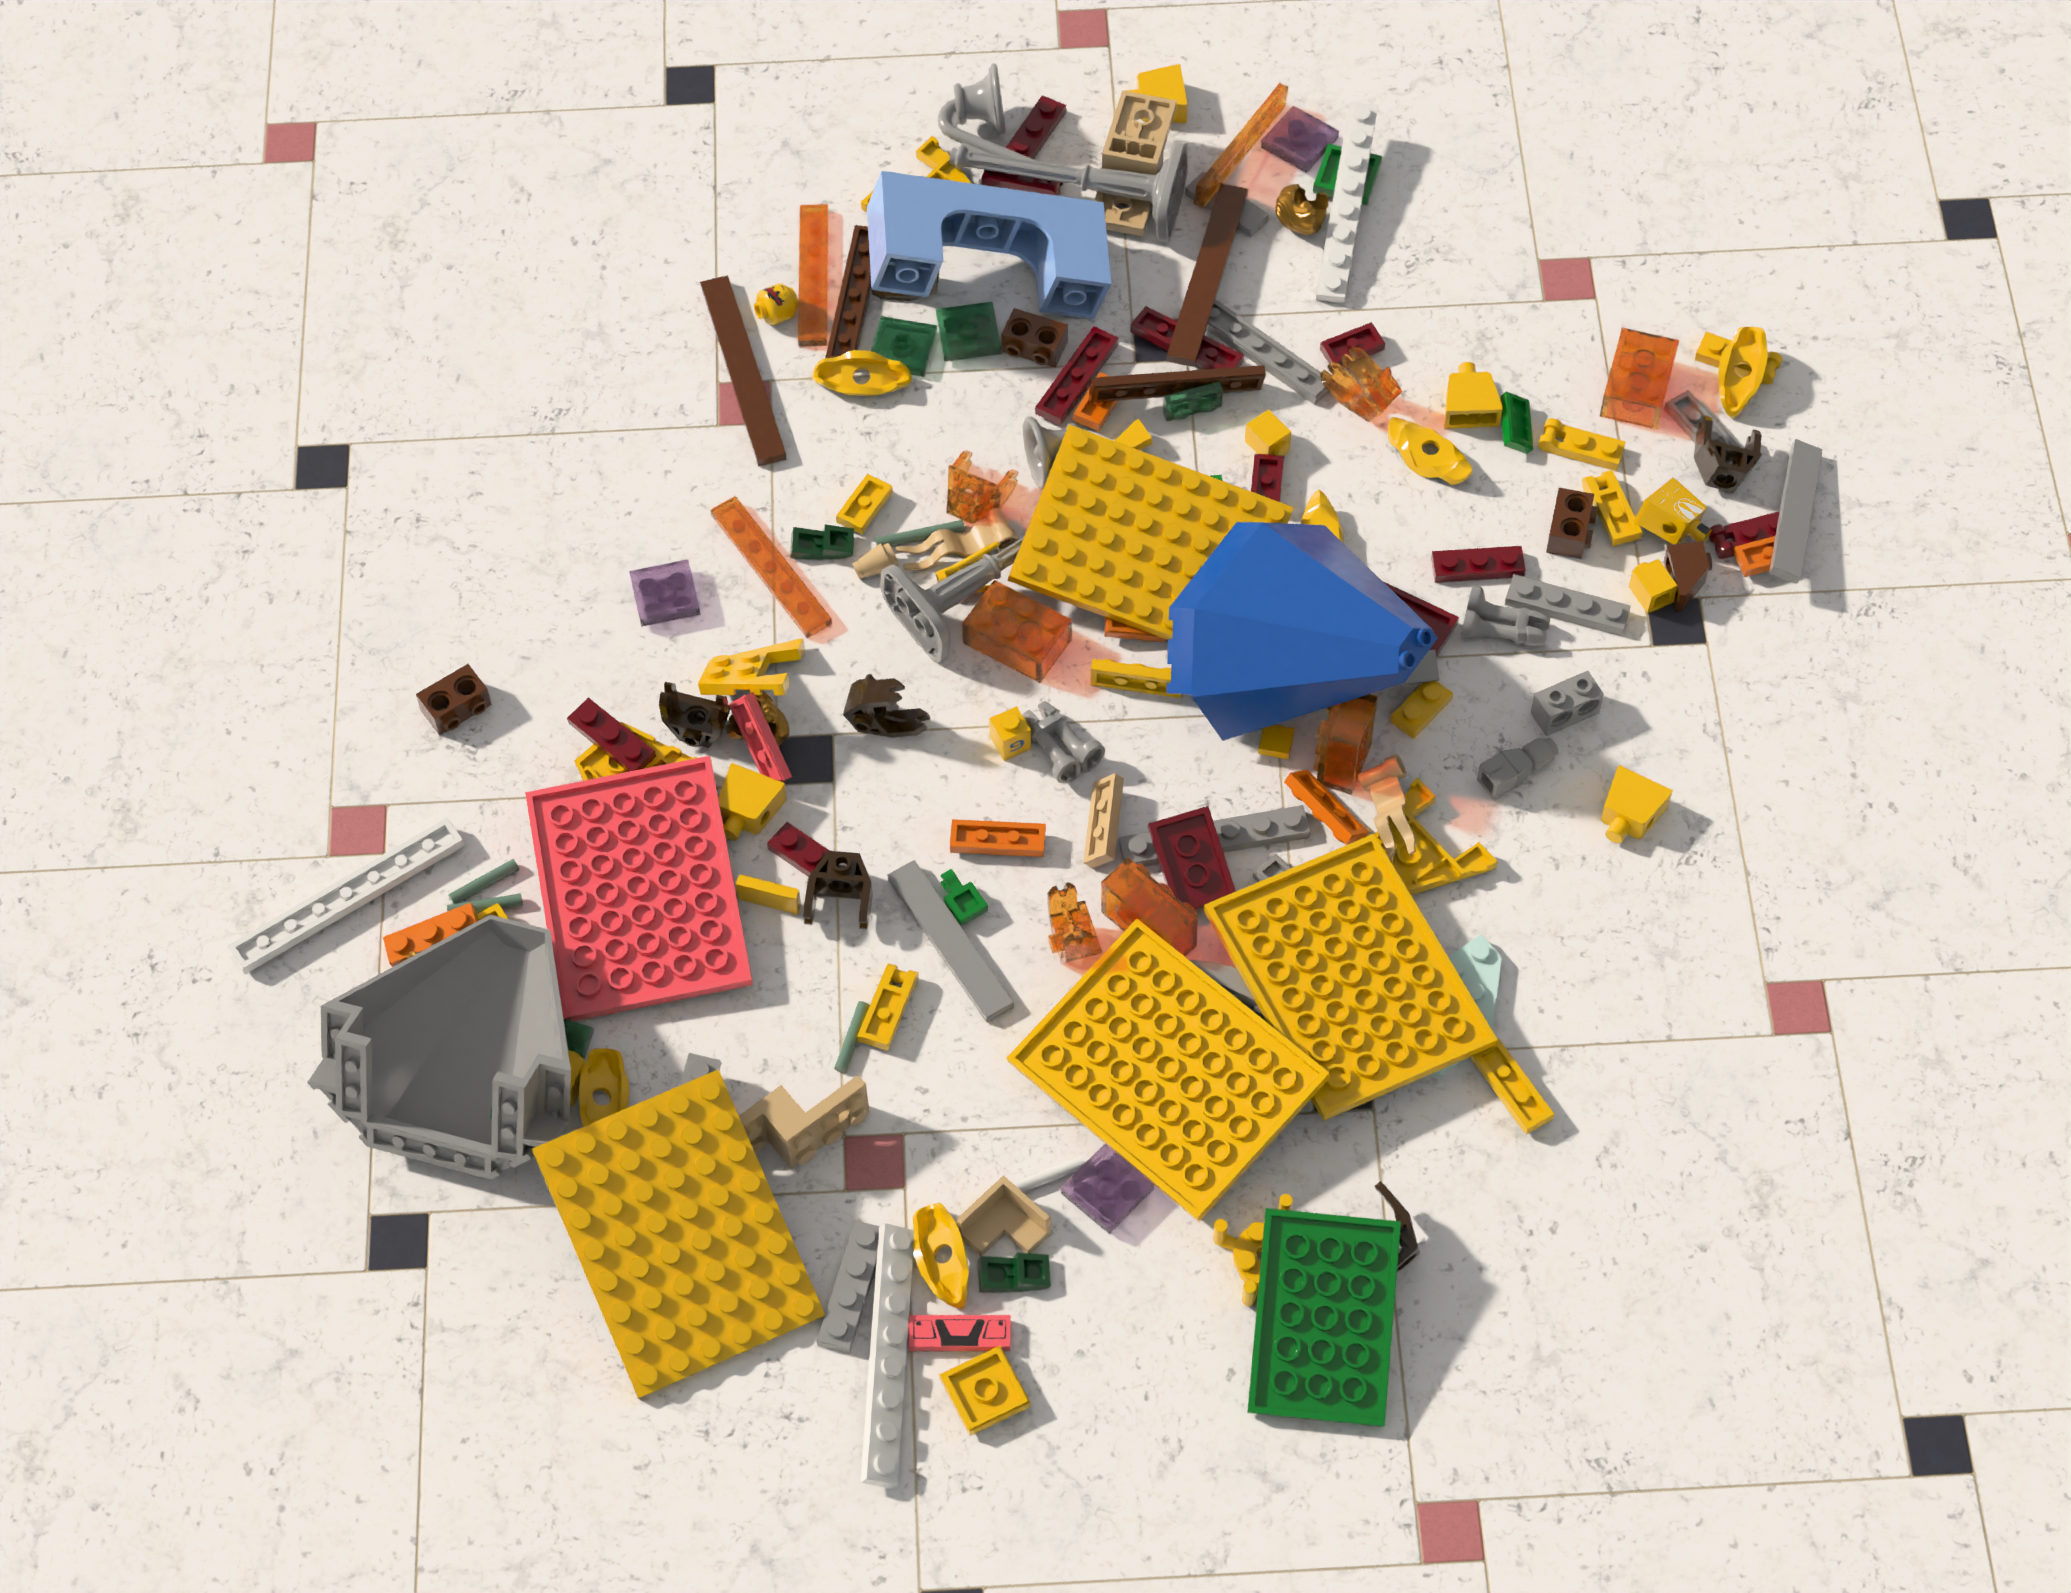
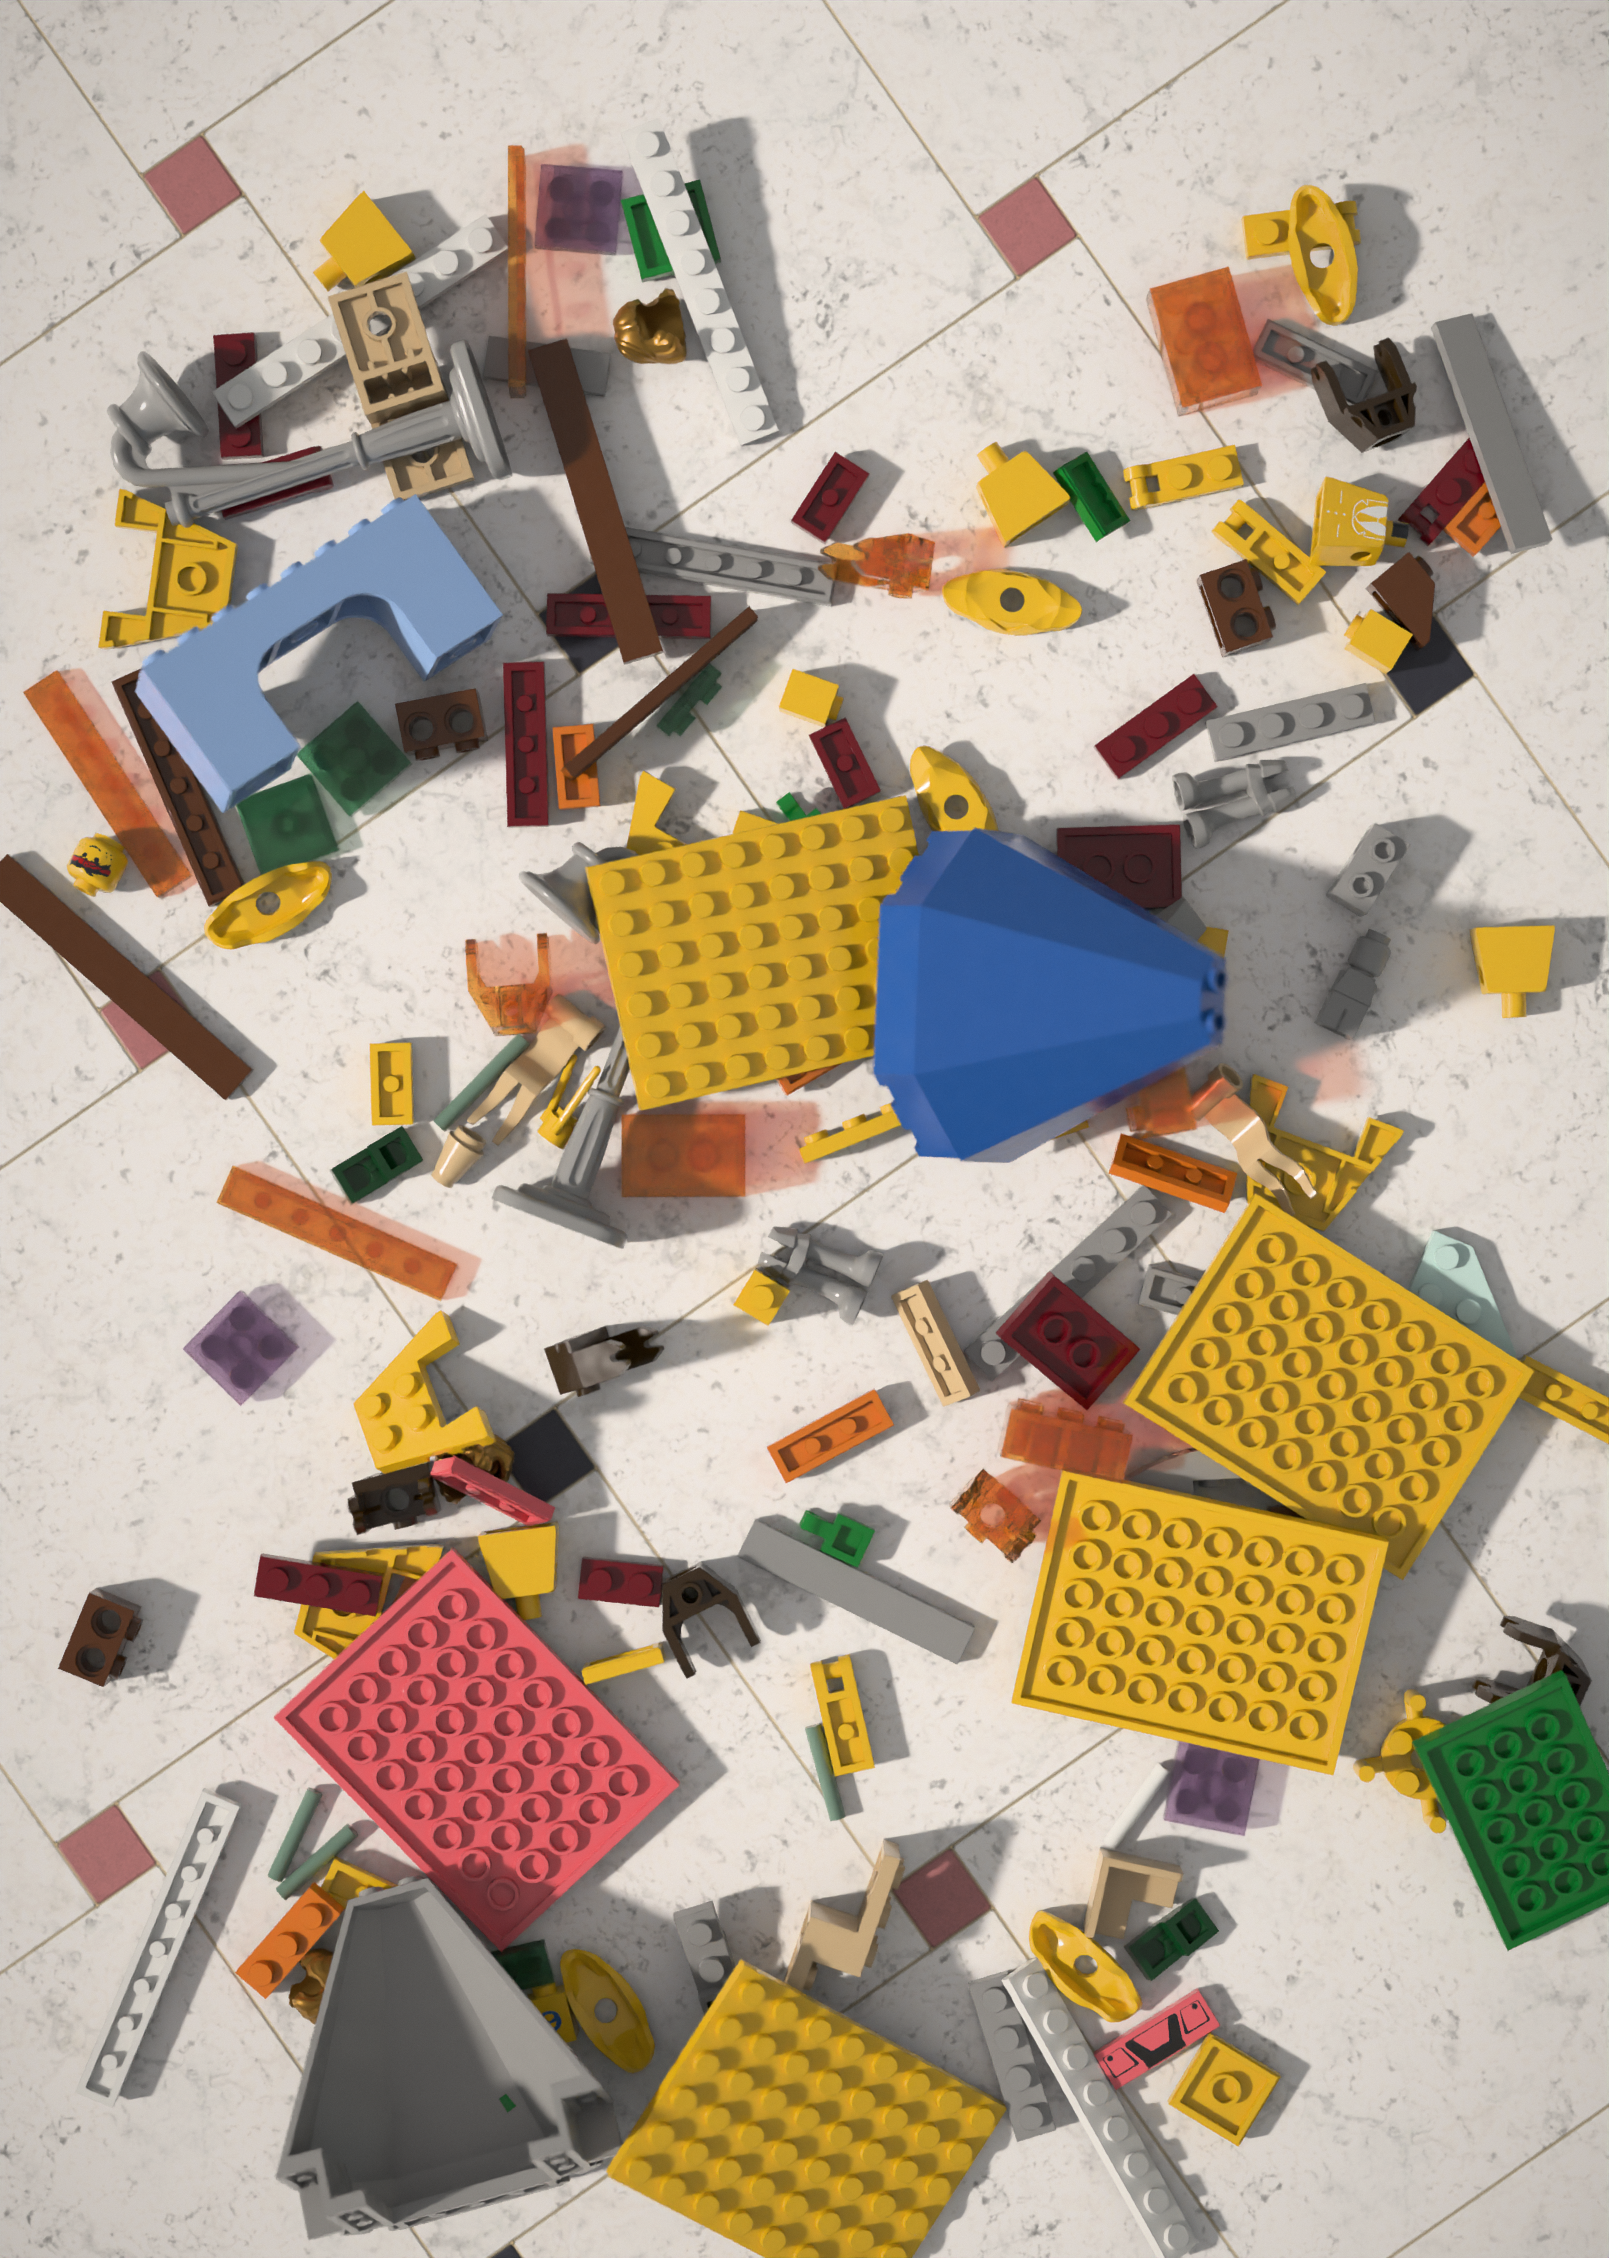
camera: 35 degrees left, 30 degrees up
none -> white plate [212,214,509,429]

